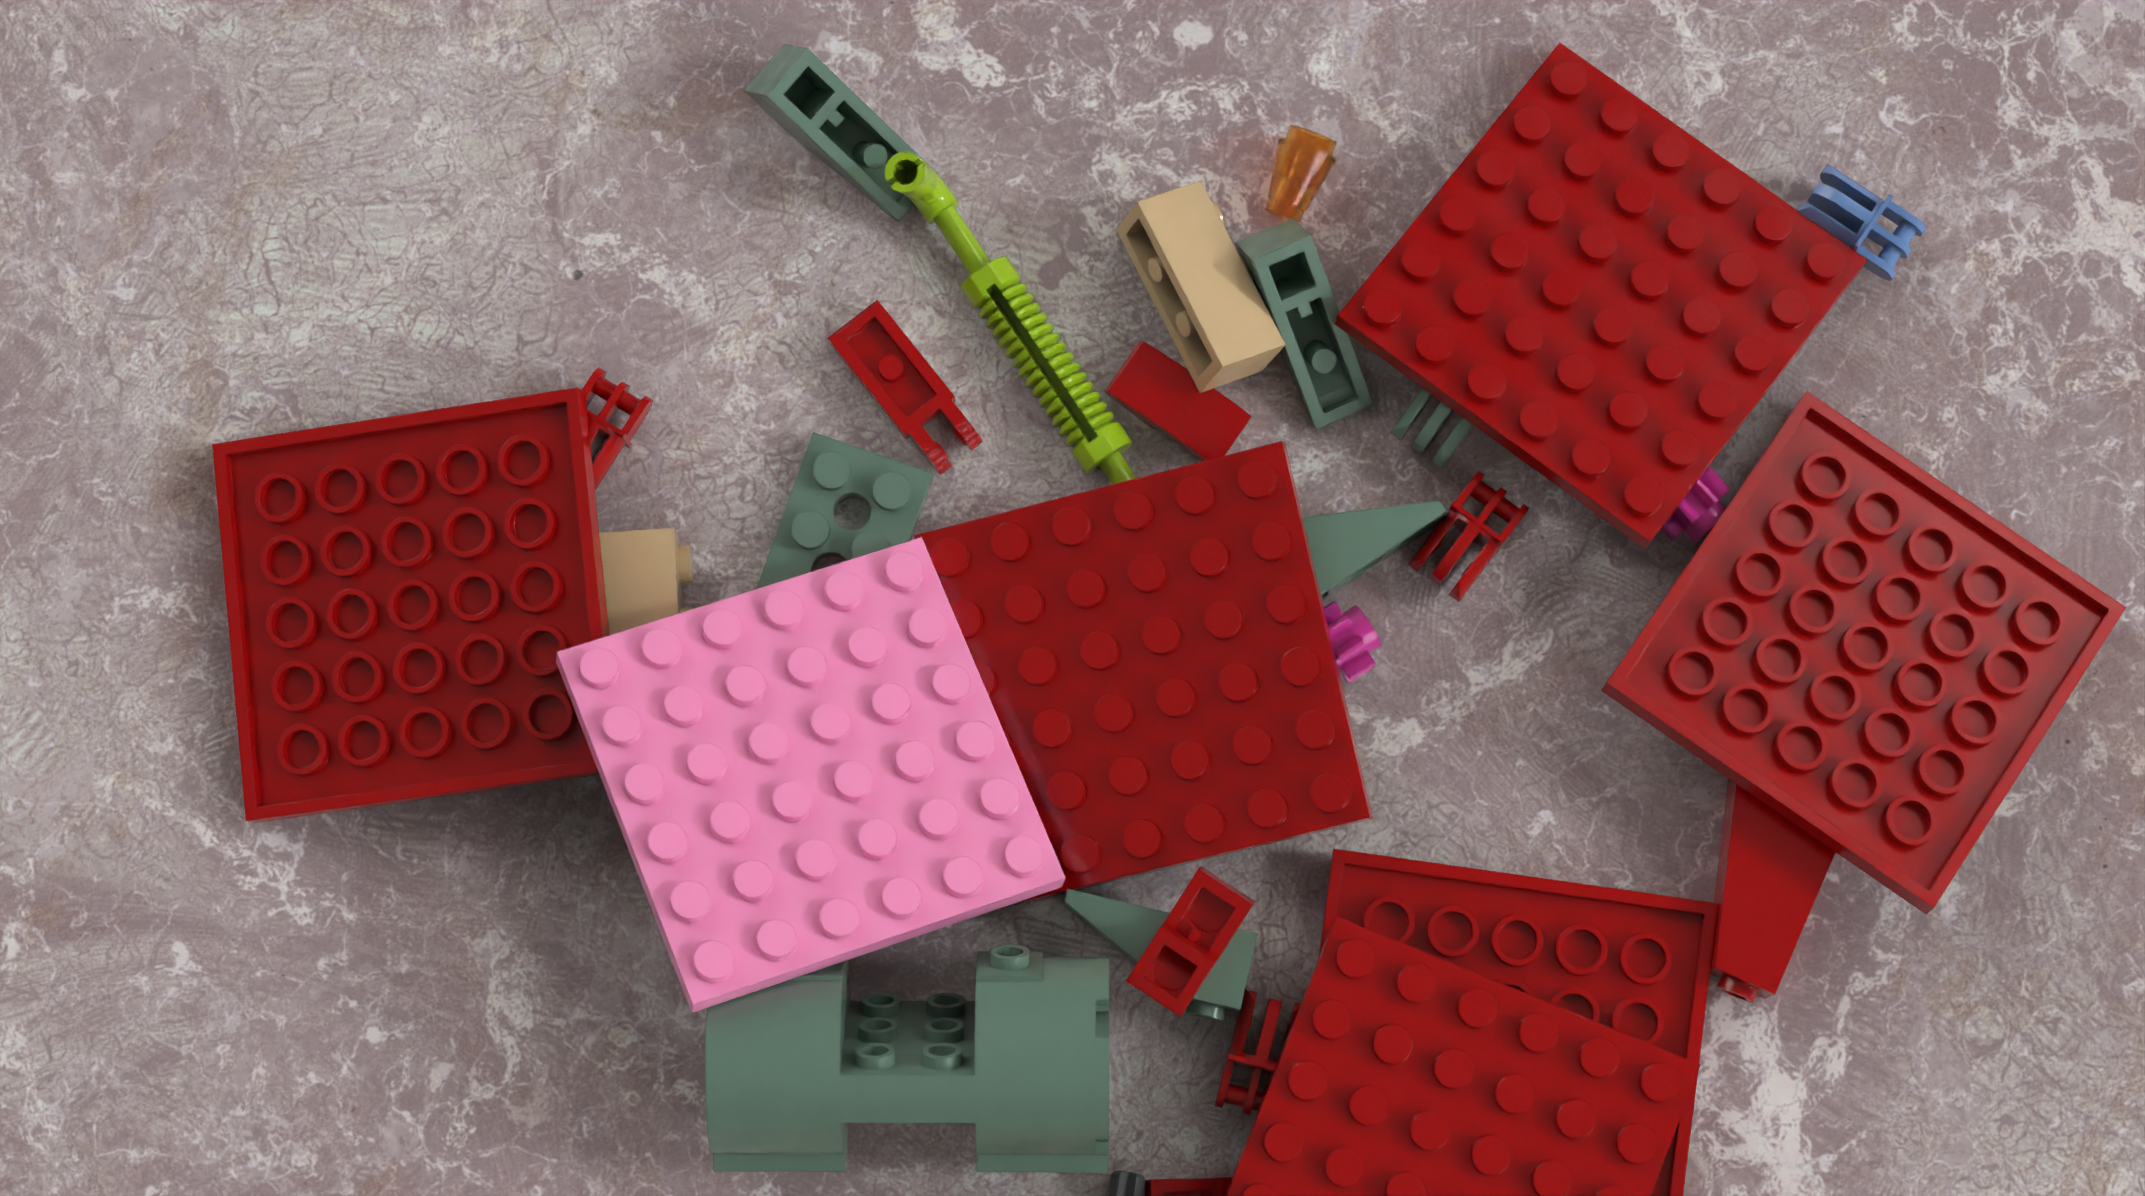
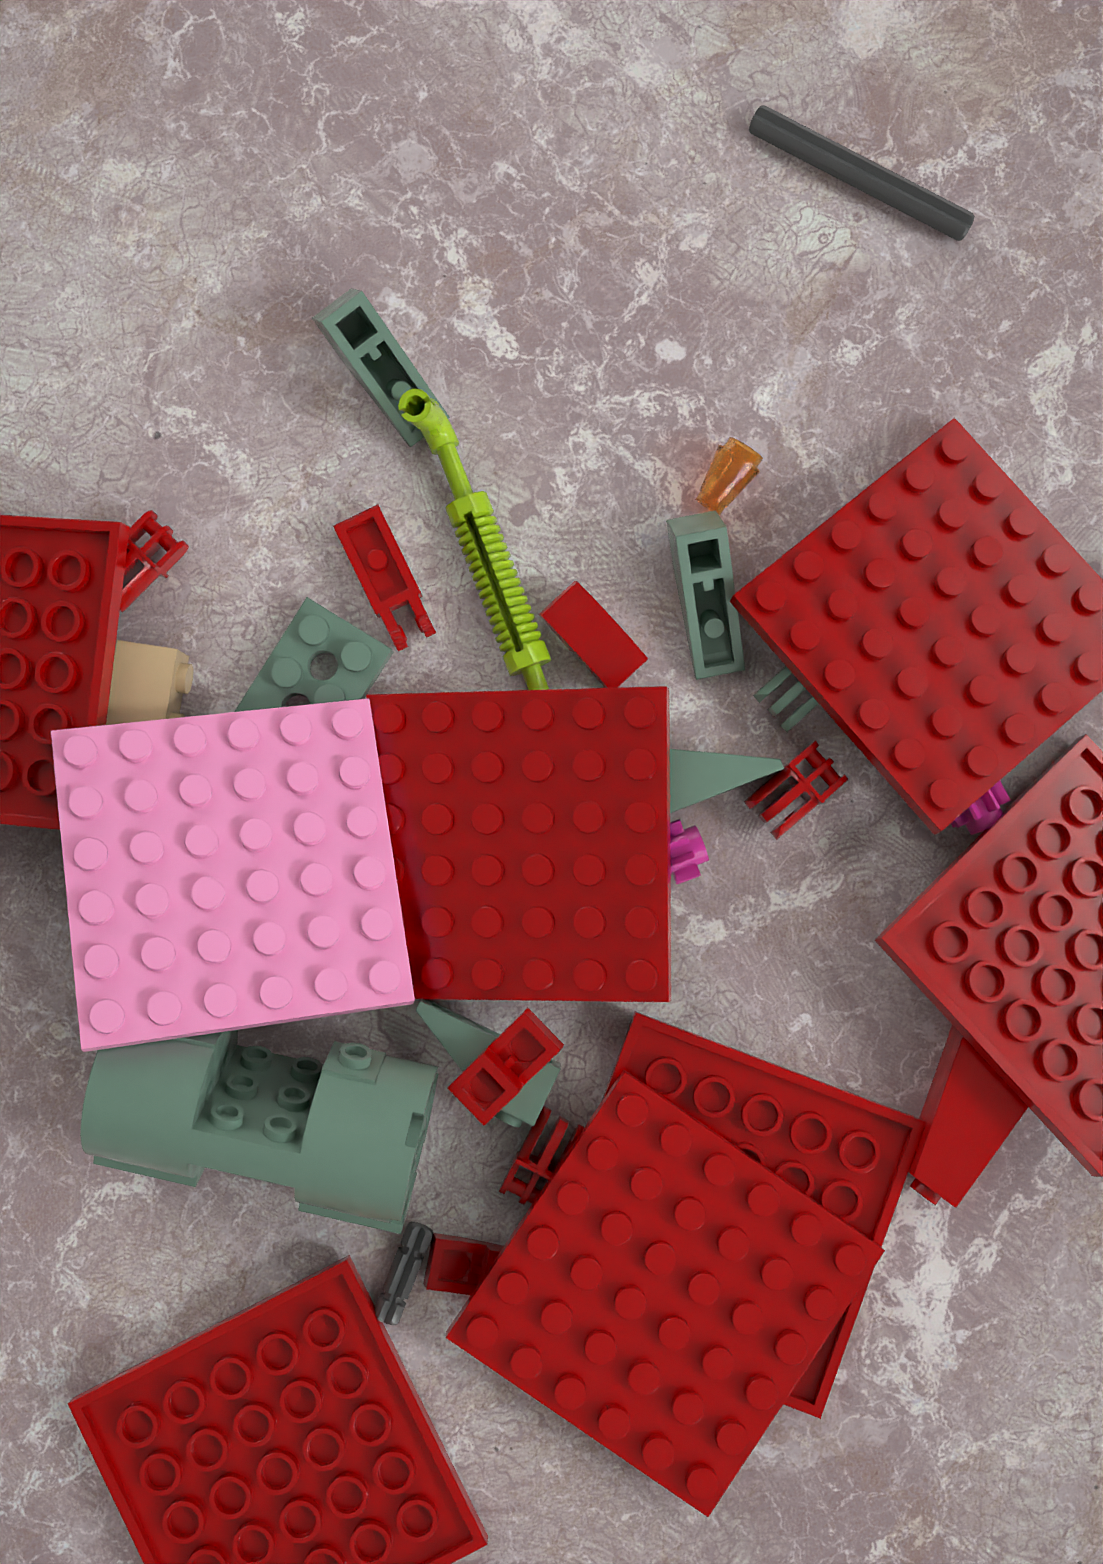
camera: 15 degrees right, 5 degrees up
tan brick [1116,181,1286,393] -> none

